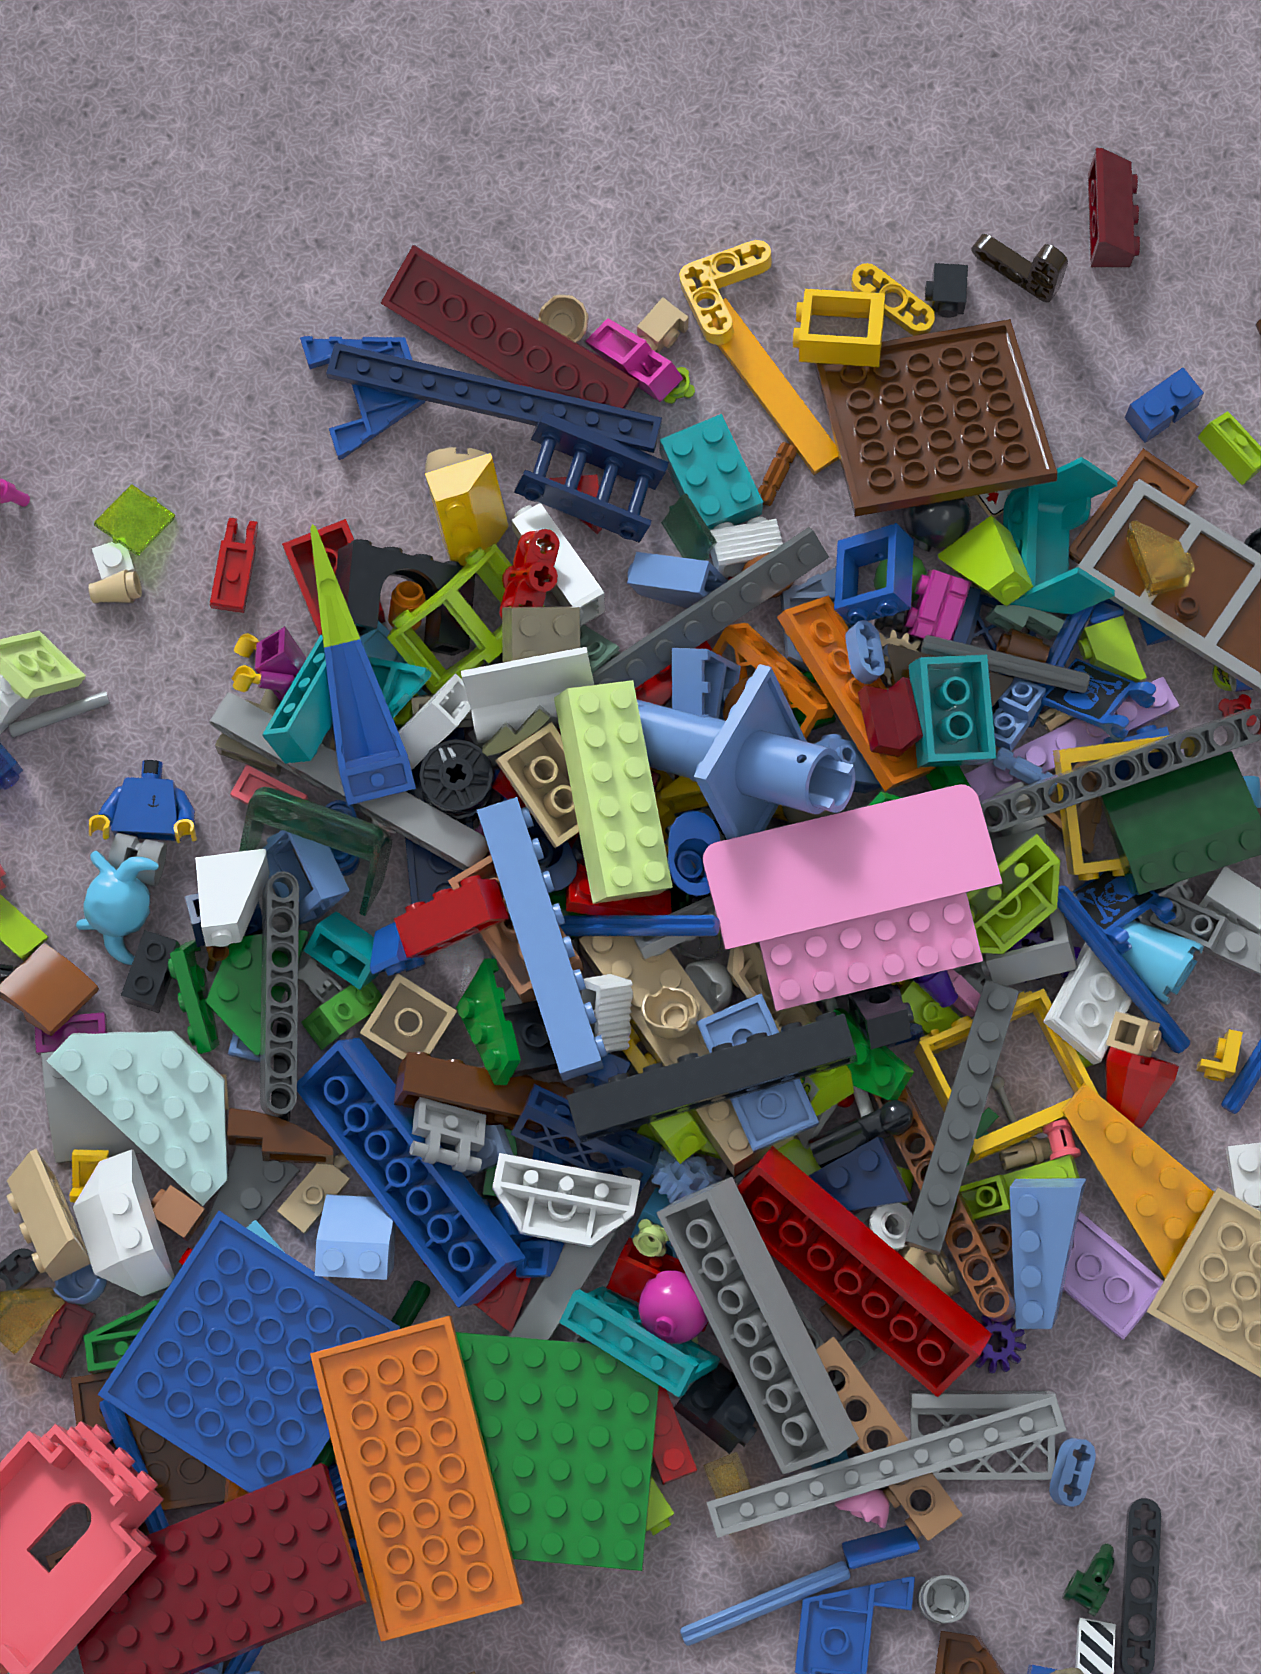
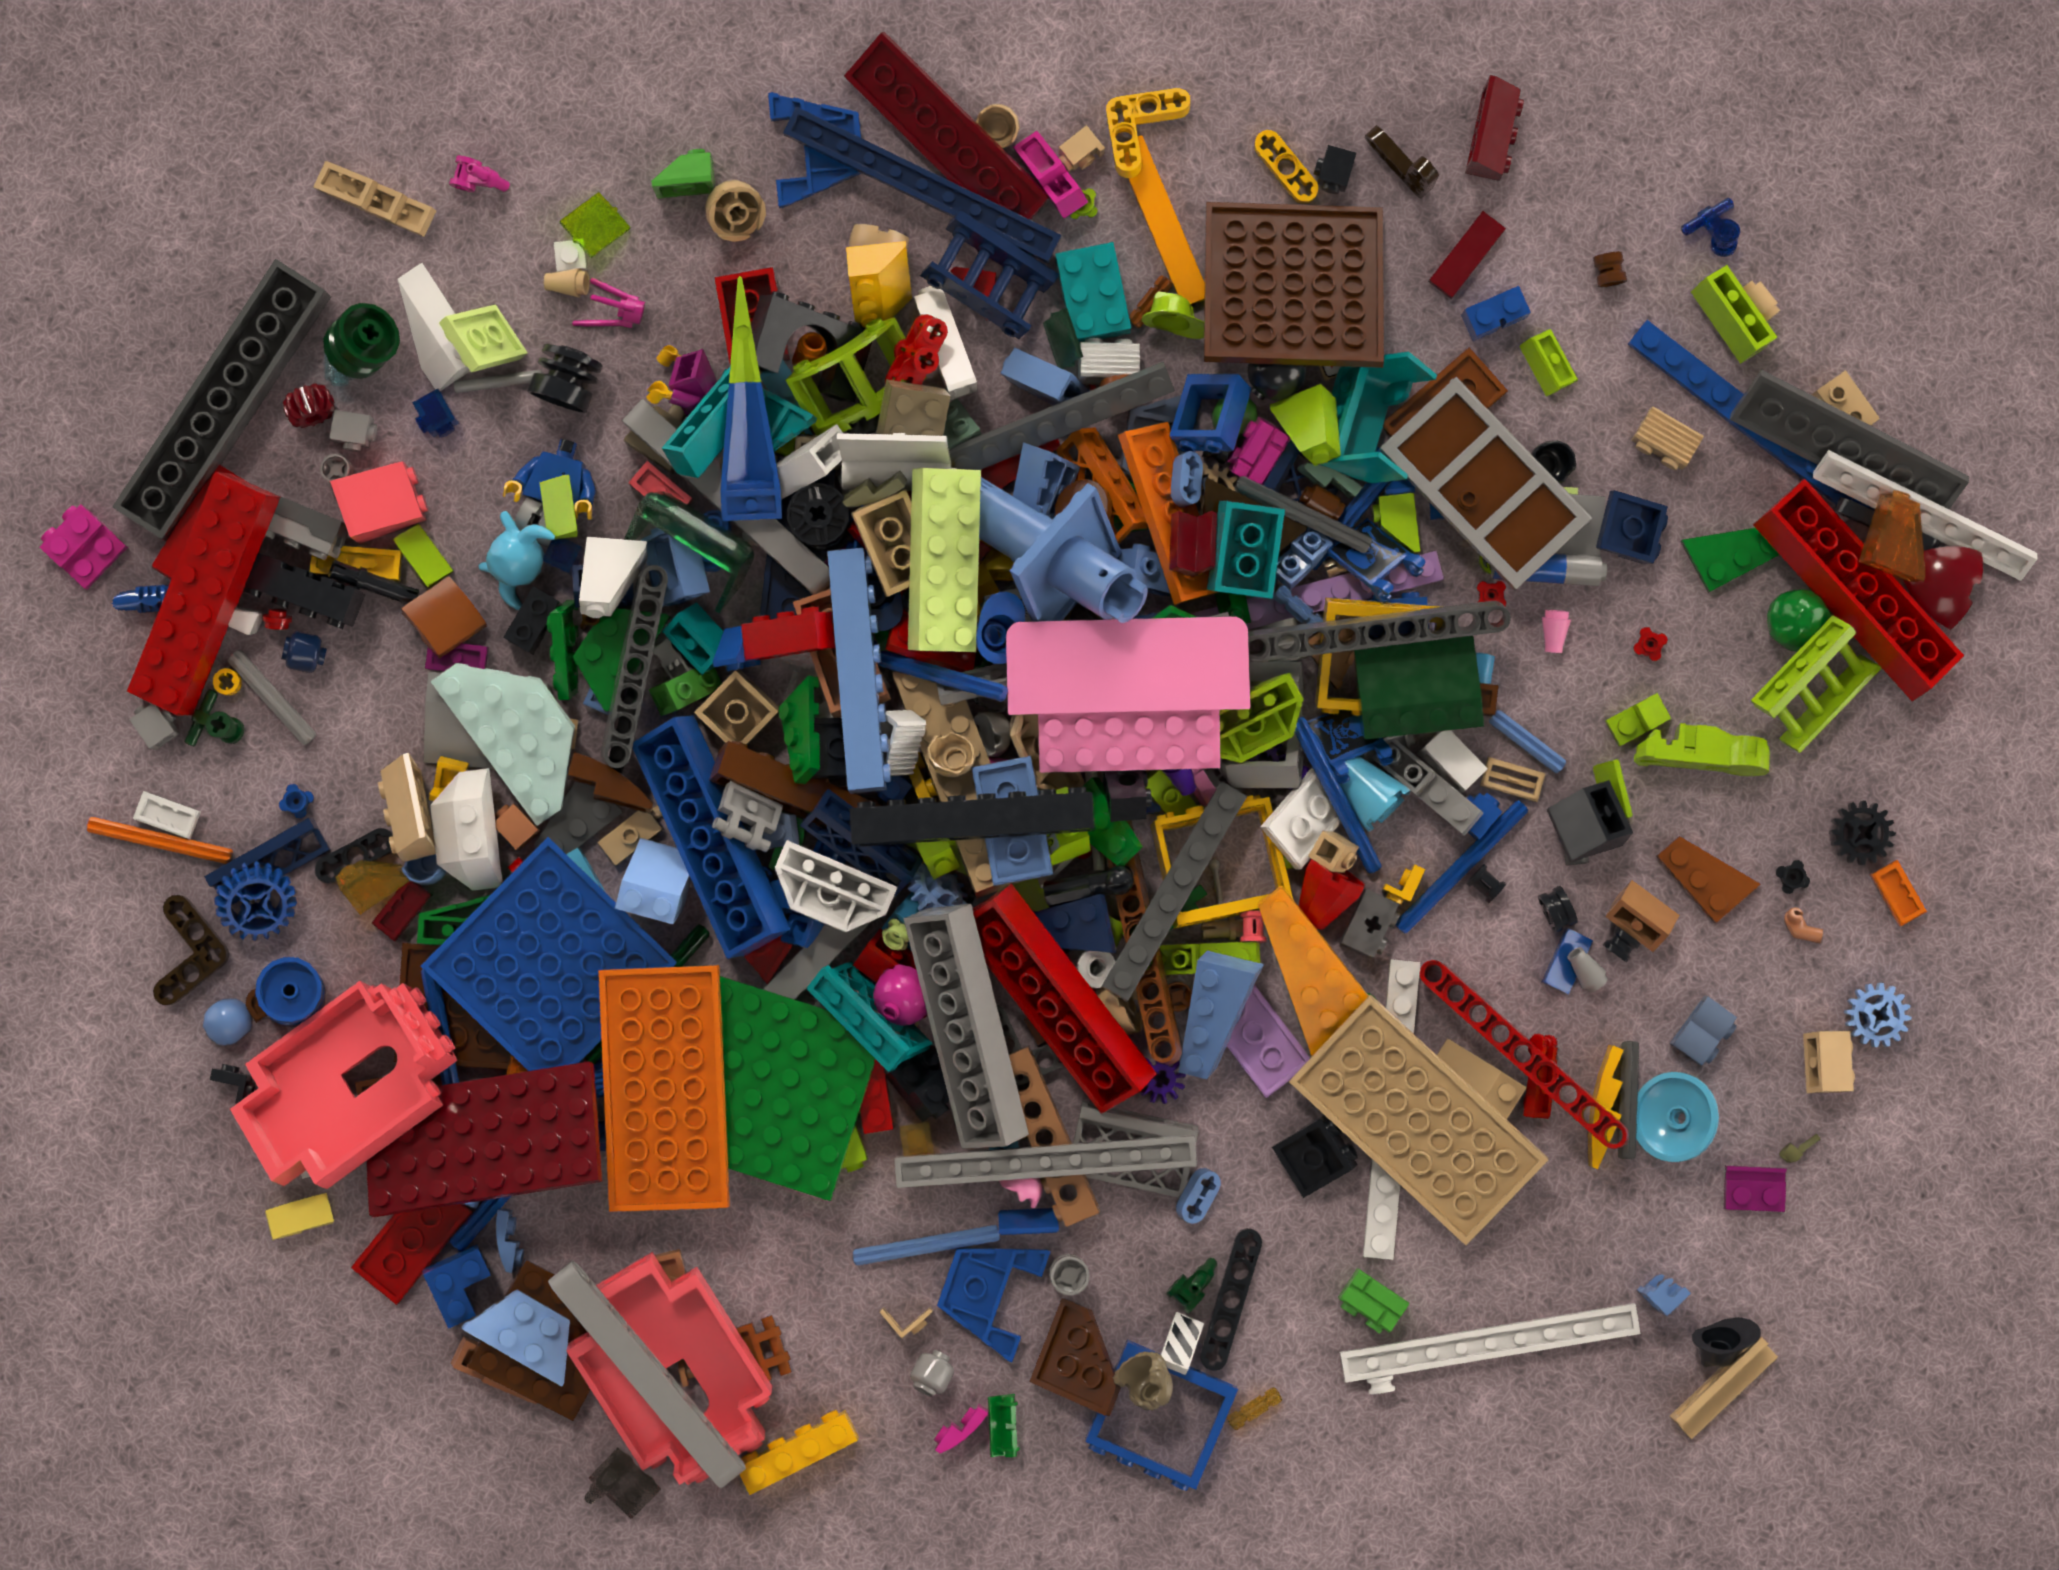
camera: 10 degrees right, 10 degrees up
red hinge [210,518,258,613] -> none
yellow window [793,289,885,367] -> none
clear yellow slope [1126,521,1194,597] -> none
none -> black wheel [527,344,603,413]
none -> lime slope [539,475,578,540]
none -> clear blue brick [543,538,585,577]
none -> dark pink plant [572,278,645,329]
none -> bright green slope [651,149,715,199]
none -> tan cylinder [705,180,766,242]
none -> lime piece [1142,291,1204,339]
none -> black plate [1272,1115,1358,1198]
none -> flat silver brick [1339,889,1401,958]
none -> dark red tile [1428,211,1506,299]

